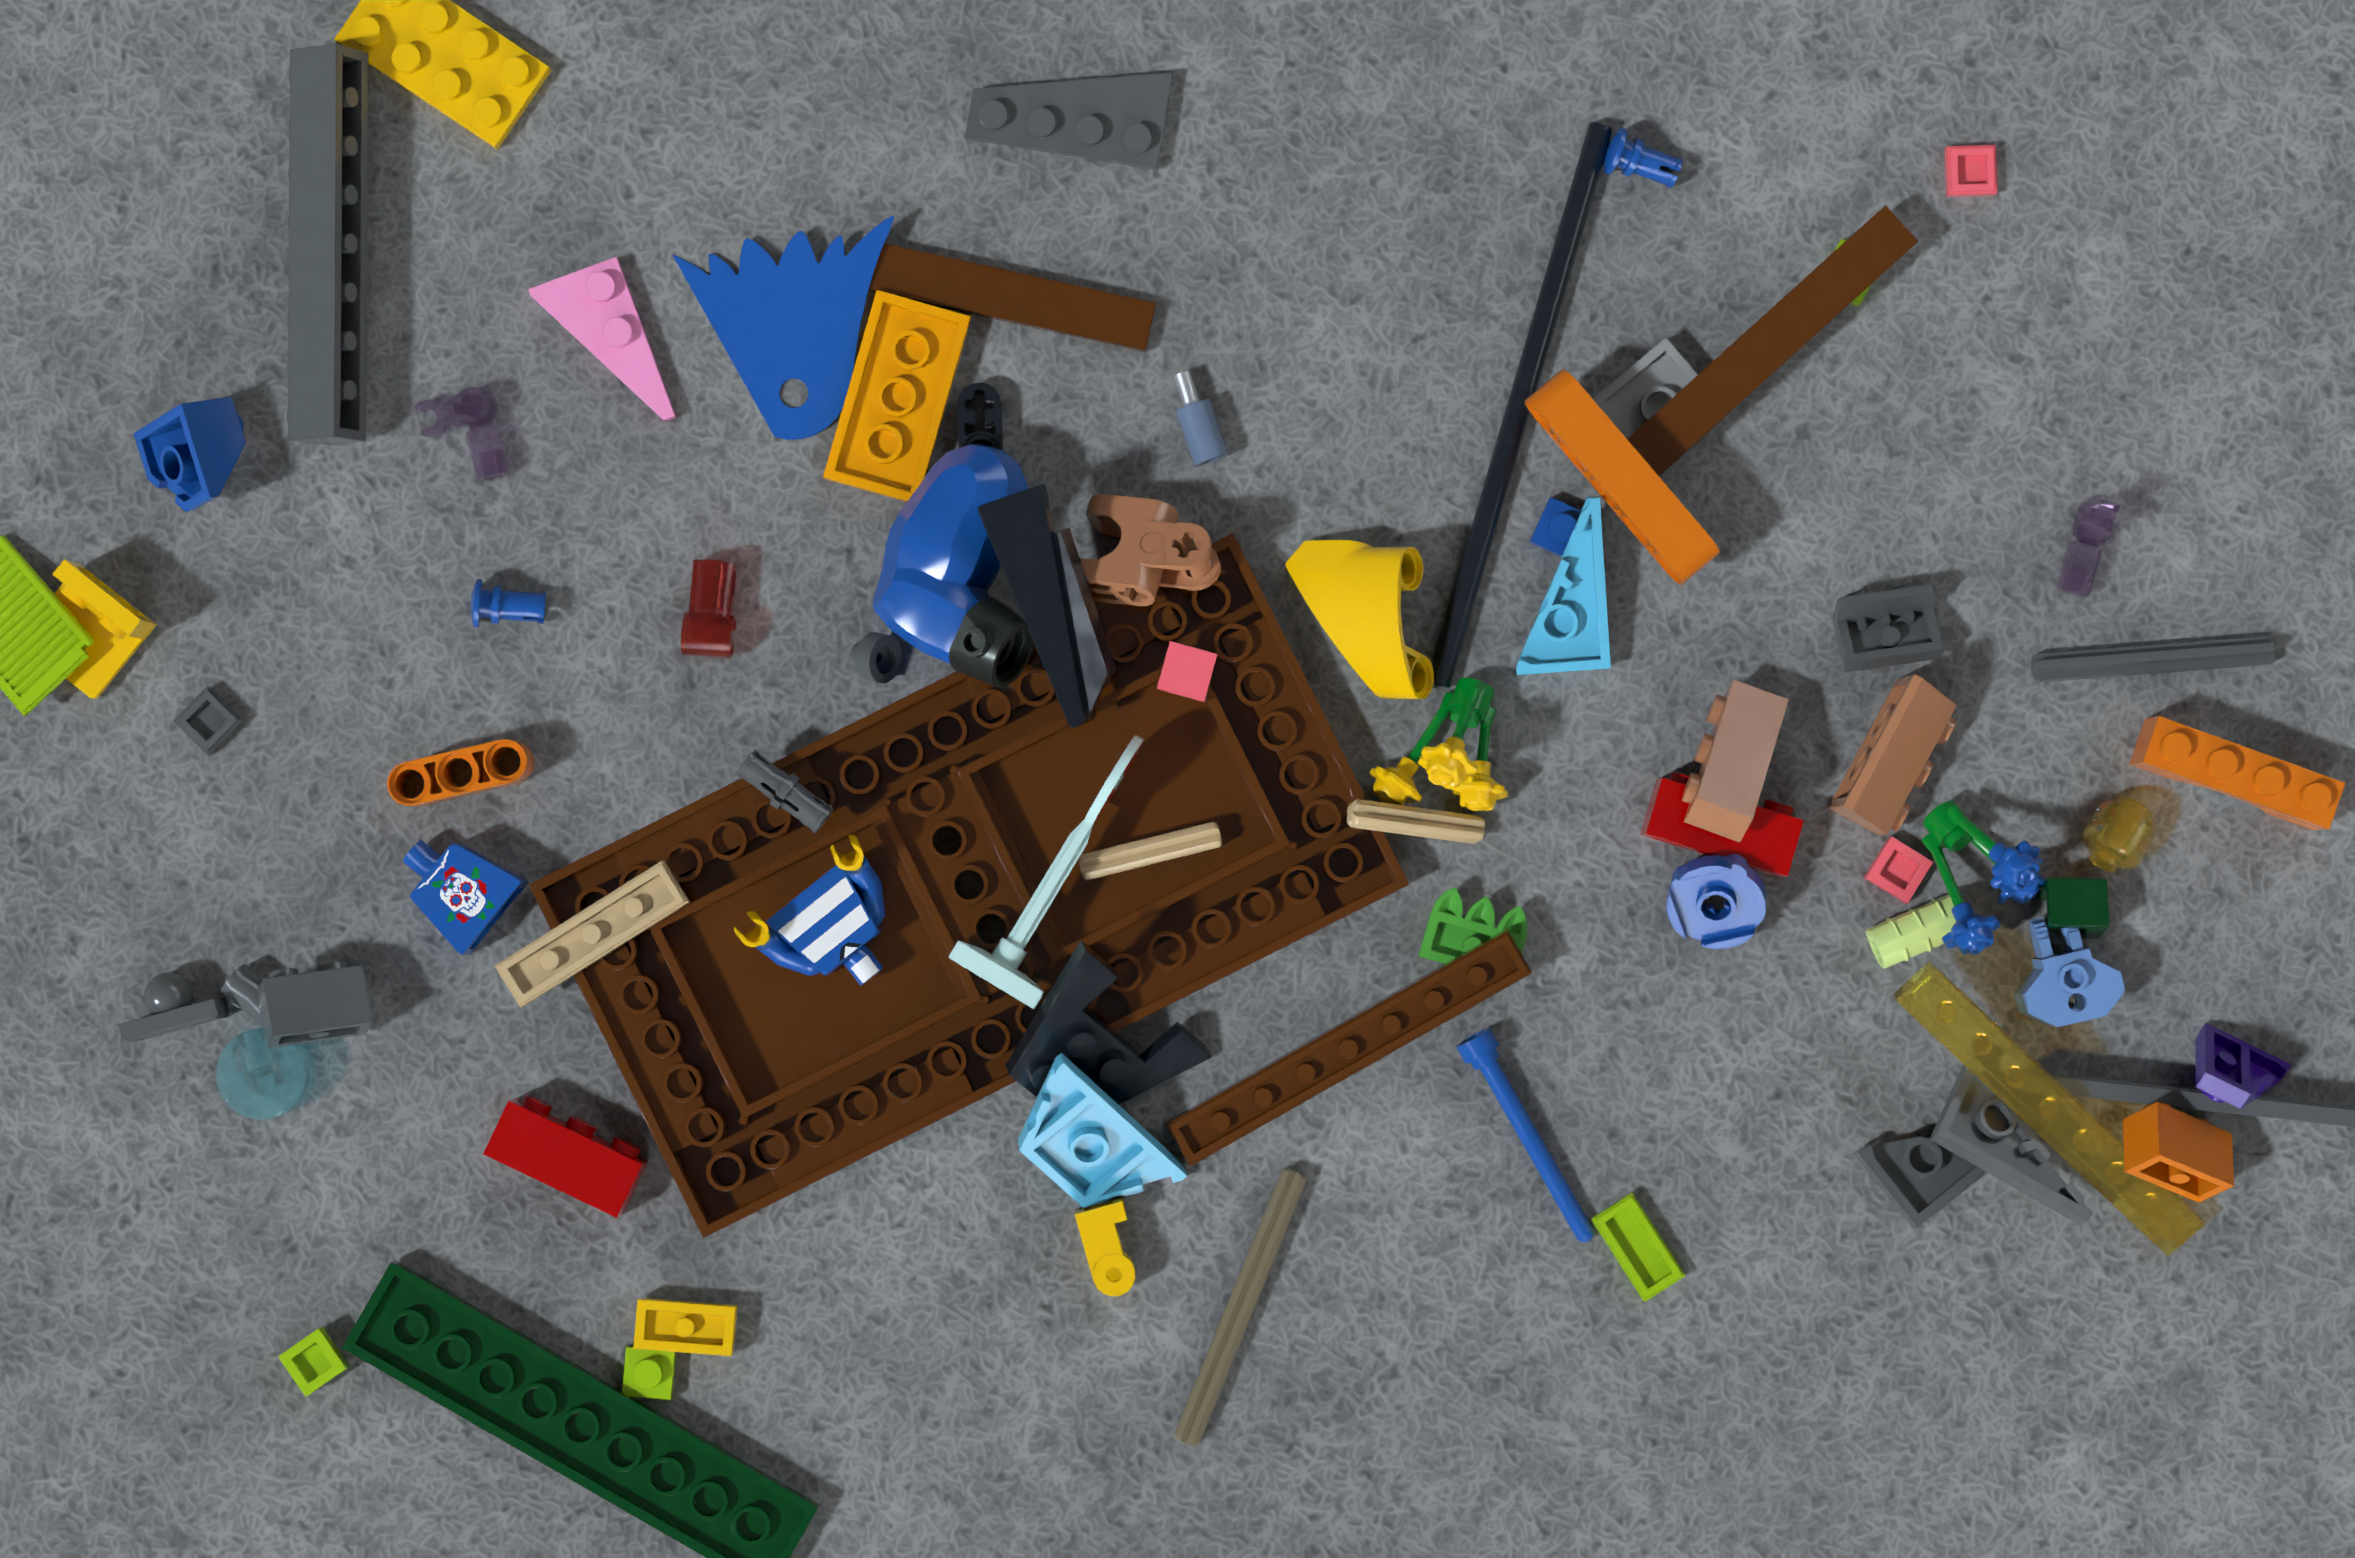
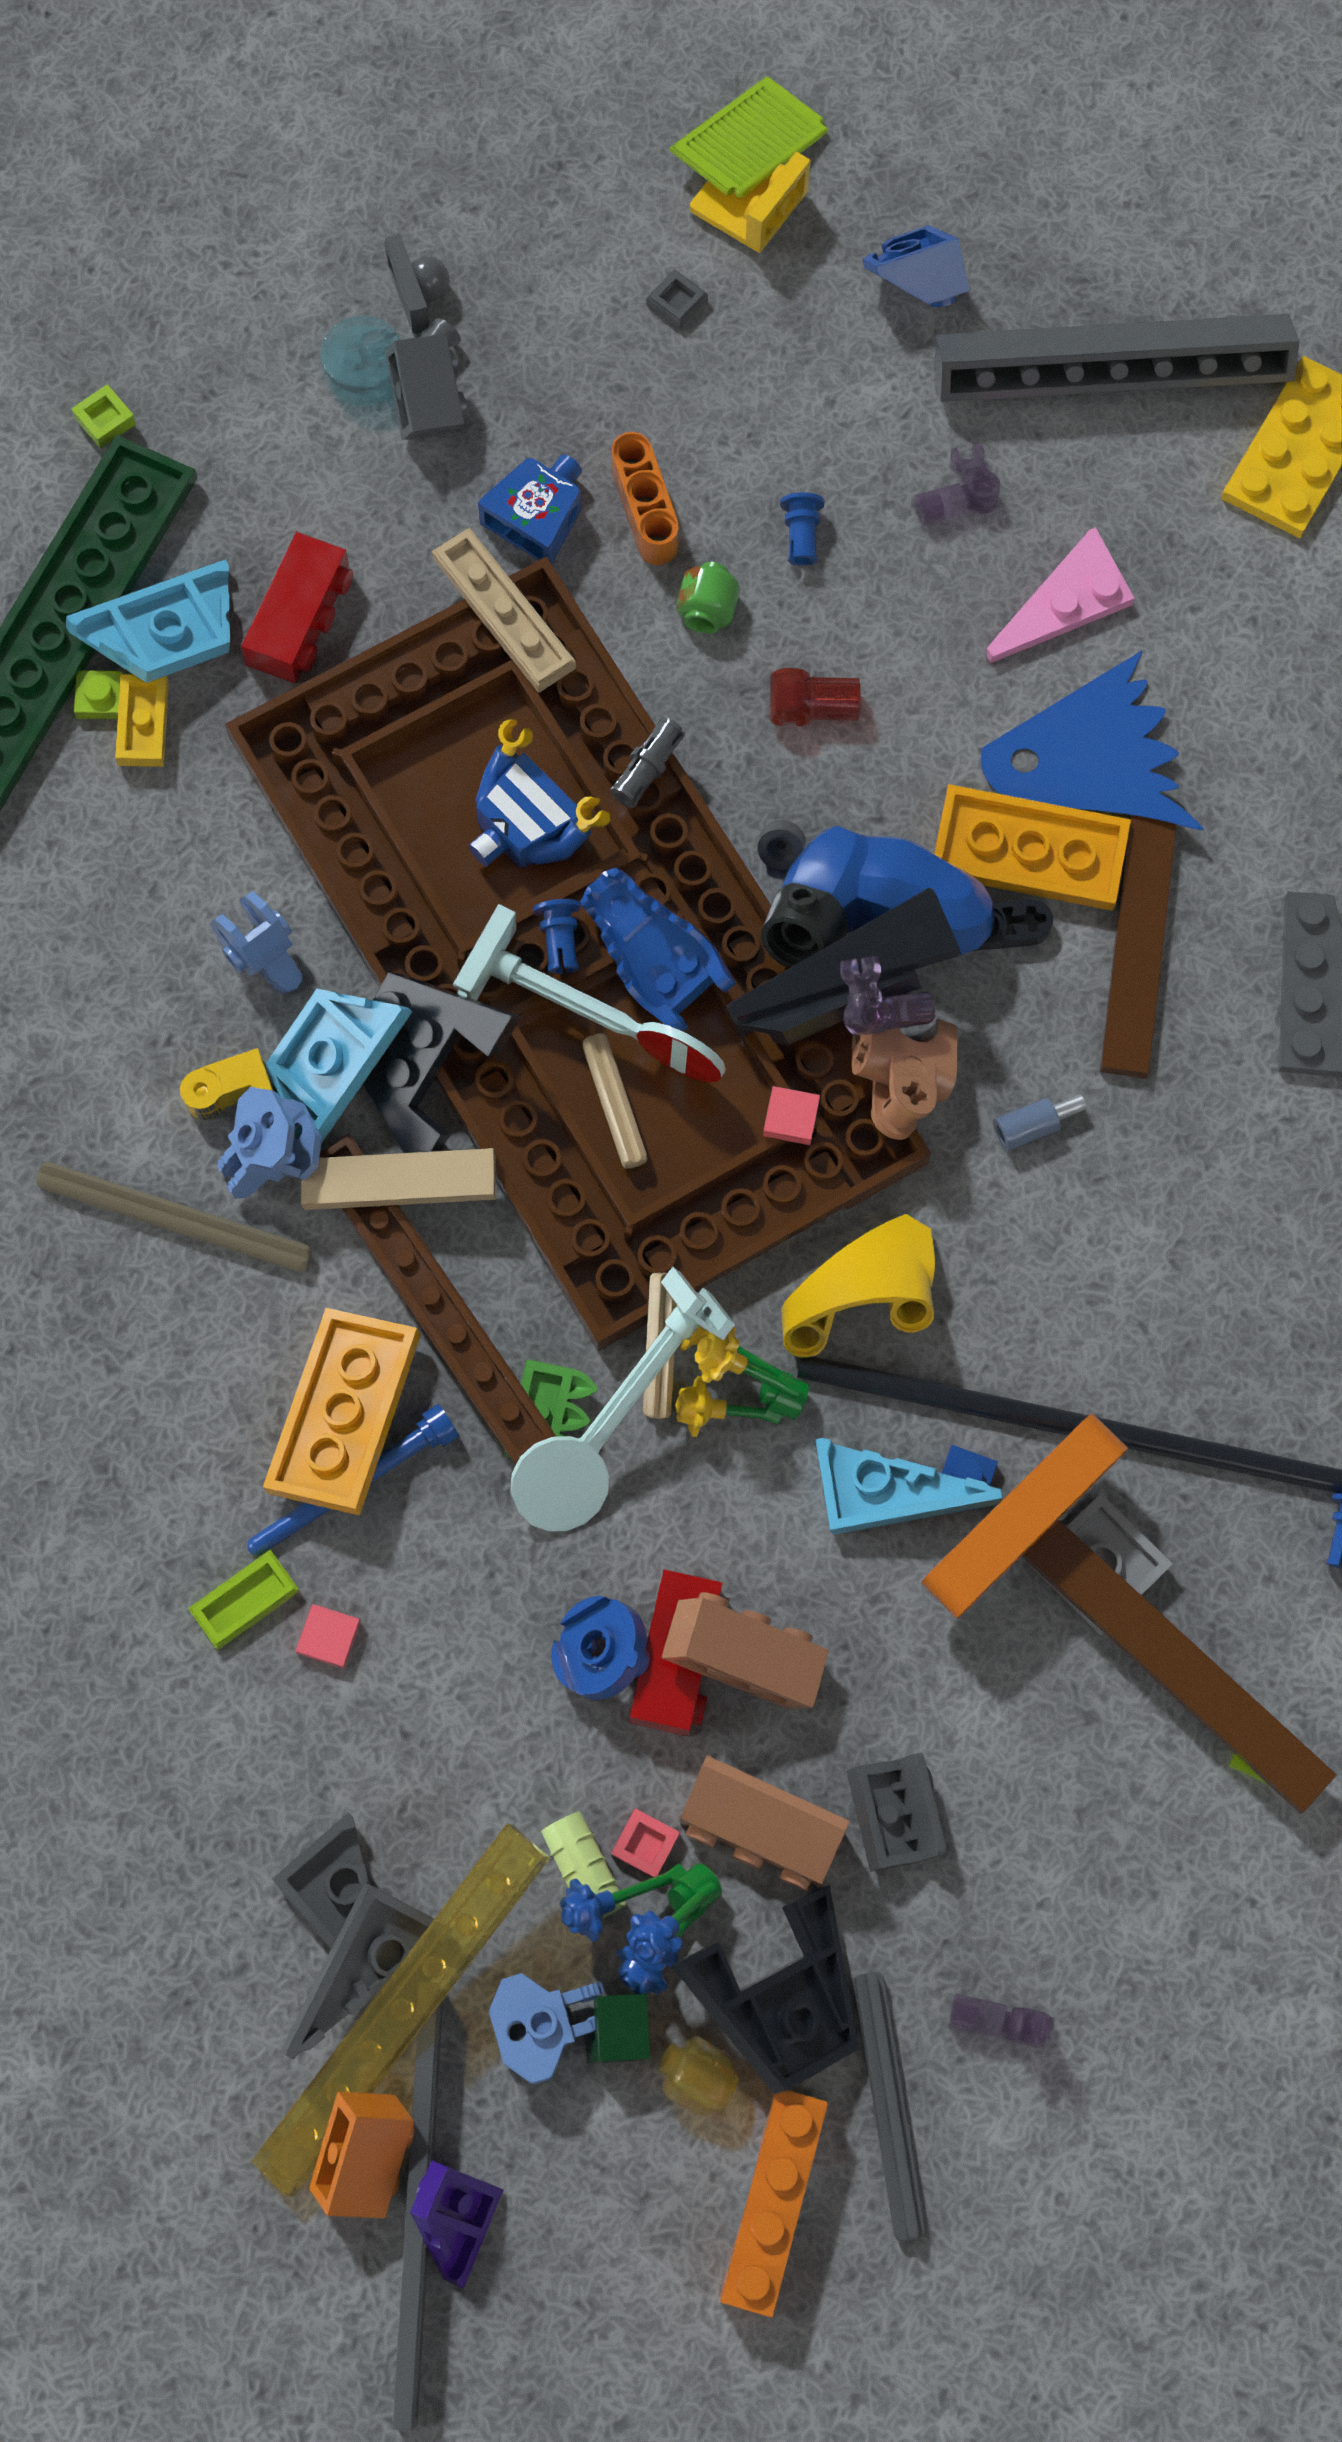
camera: 85 degrees right, 15 degrees down
none -> medium azure wing [66,559,230,683]
none -> medium blue hinge [209,891,303,994]
none -> medium blue hinge [217,1087,322,1199]
none -> light orange plate [263,1308,421,1516]
none -> coral tile [295,1604,361,1669]
none -> tan tile [301,1148,496,1210]
none -> light aqua piece [510,1267,735,1531]
none -> blue pin [533,899,580,974]
none -> blue animal [580,868,736,1032]
none -> black wing [671,1884,859,2094]
none -> bright green head [676,562,740,634]
none -> clear purple bar [840,956,936,1036]

